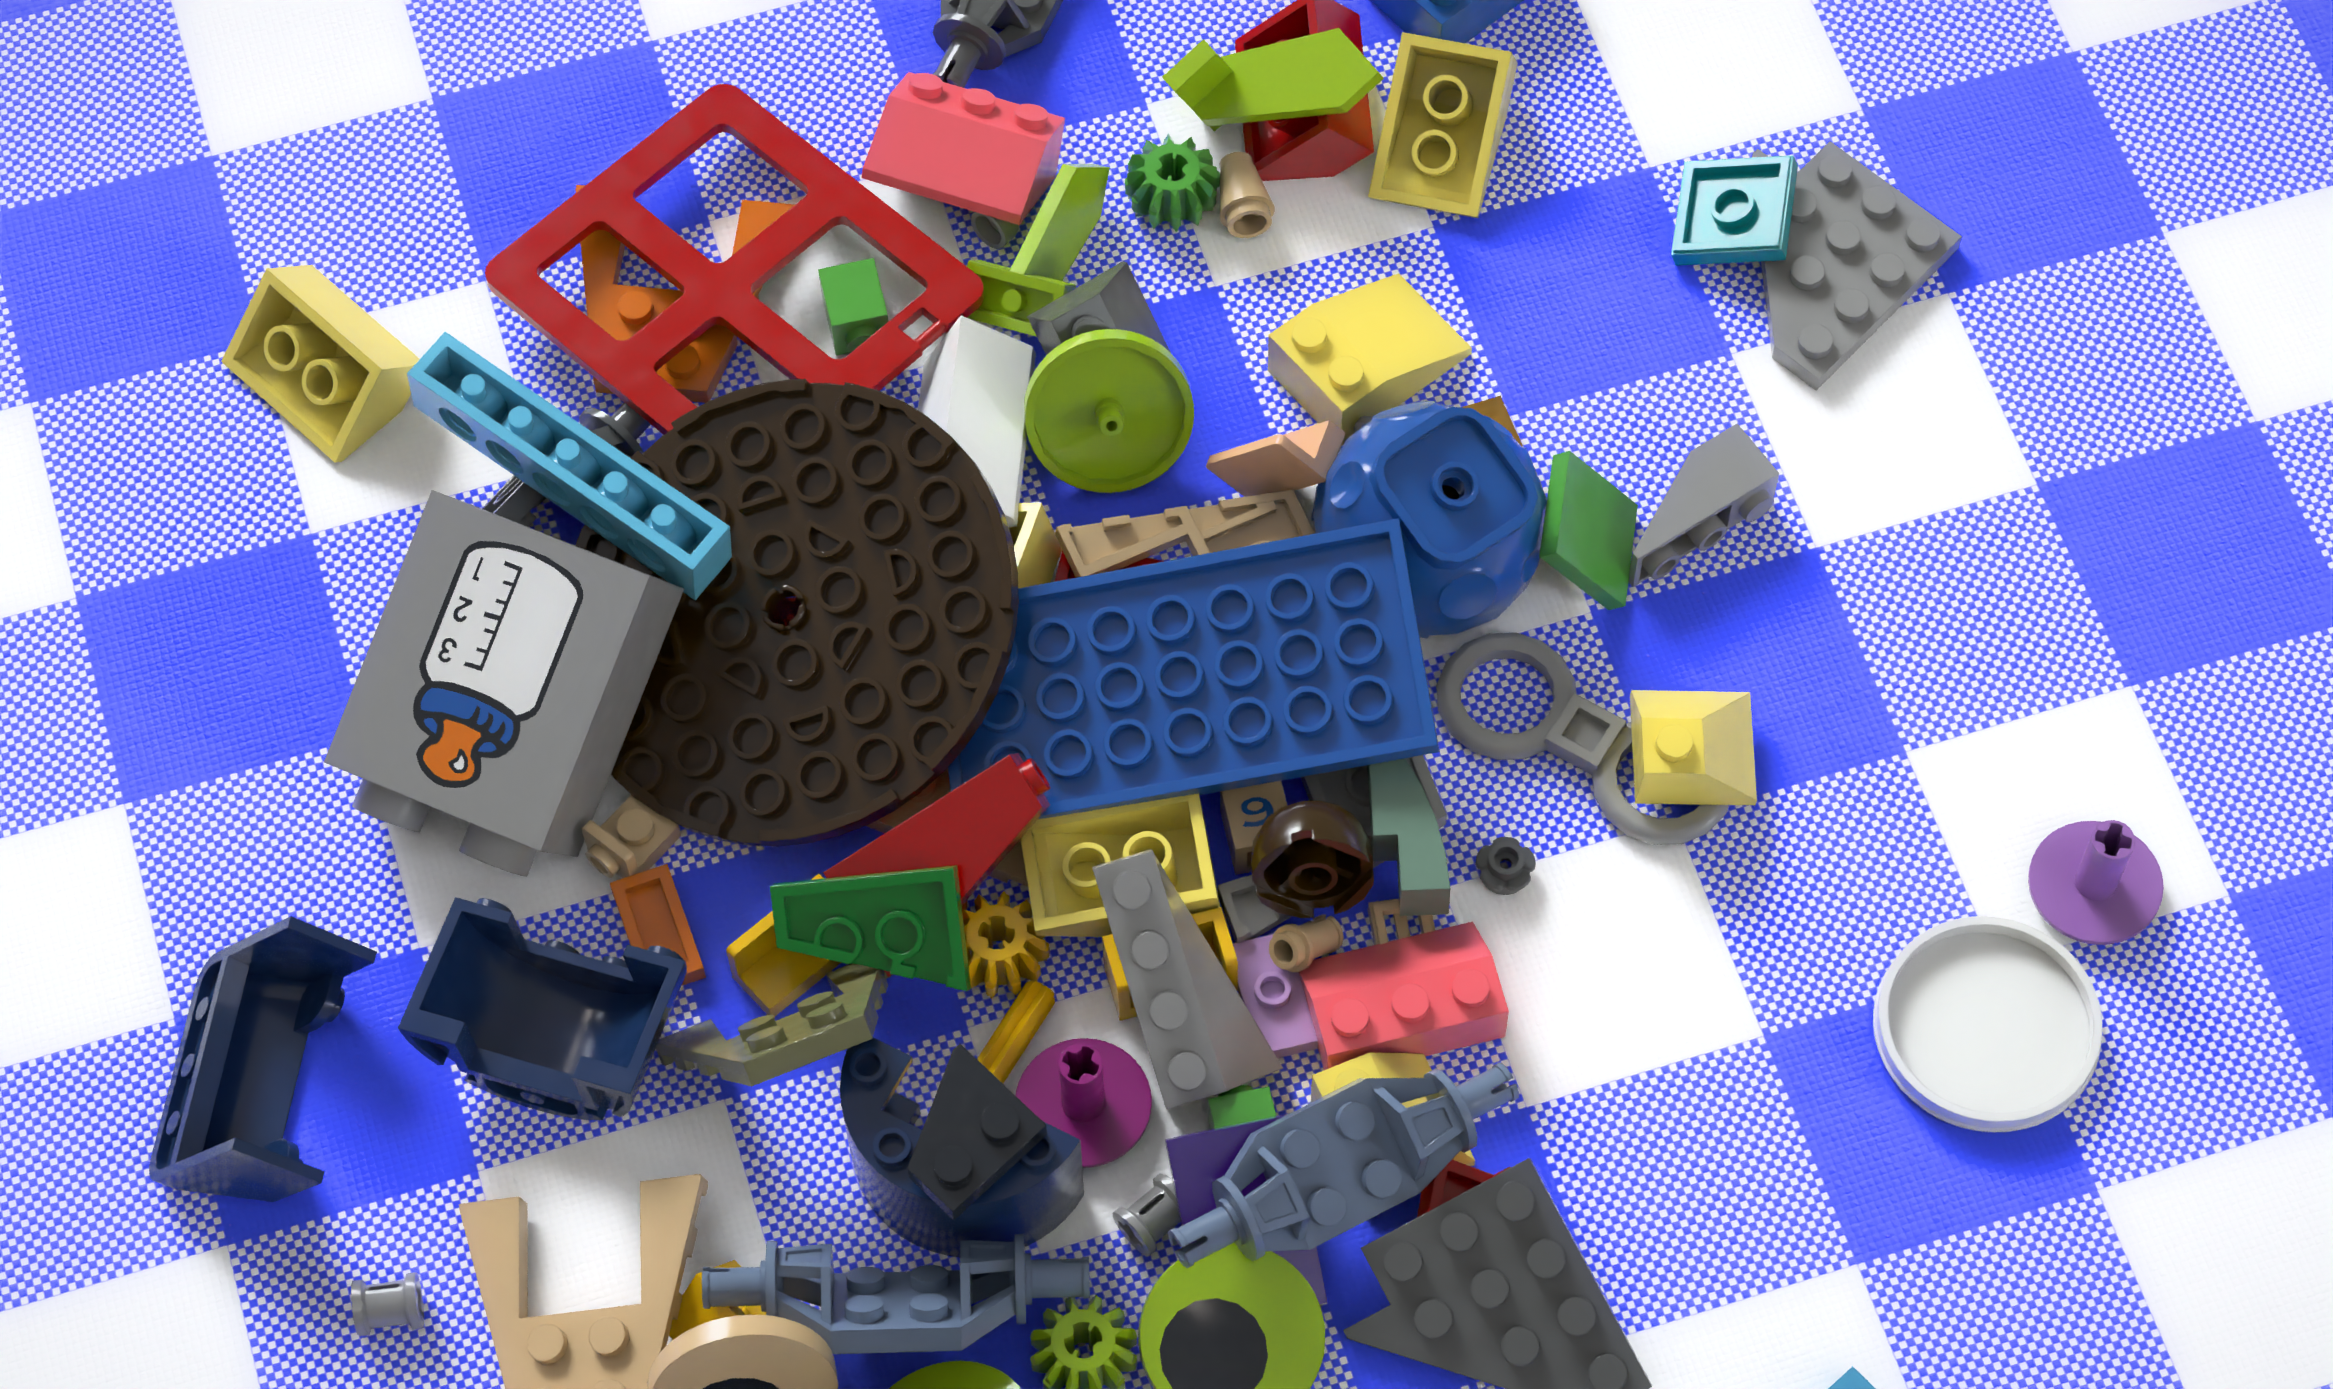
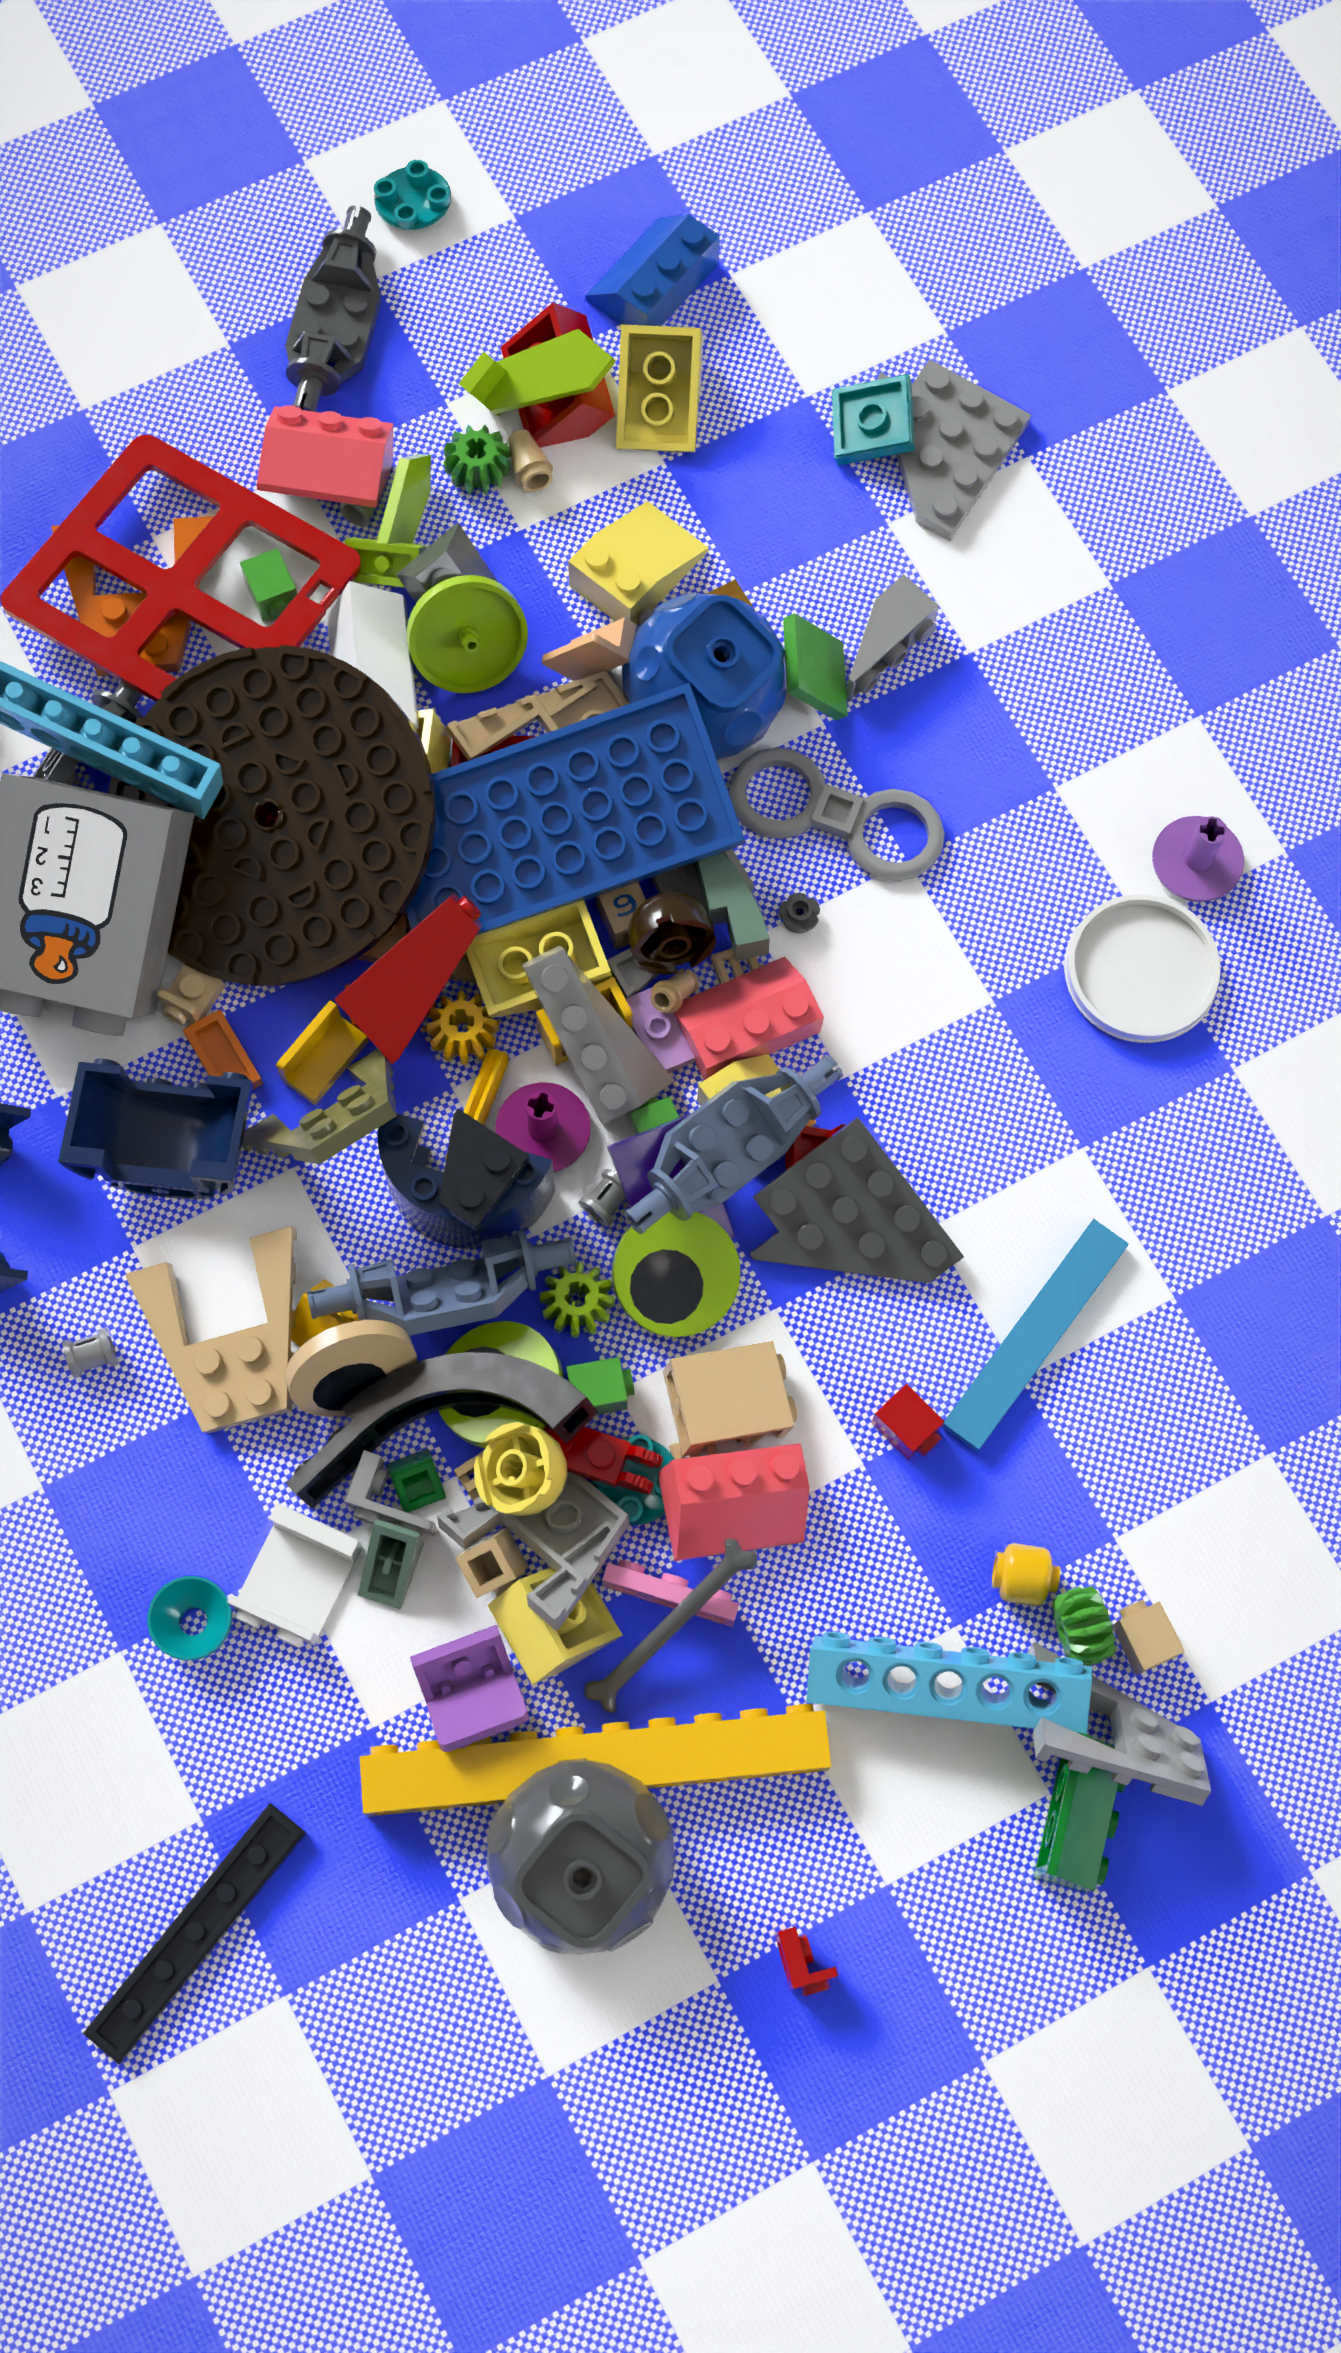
camera: 15 degrees left, 10 degrees up
green wing [770,865,971,991] -> none
light yellow slope [1630,690,1757,806] -> none

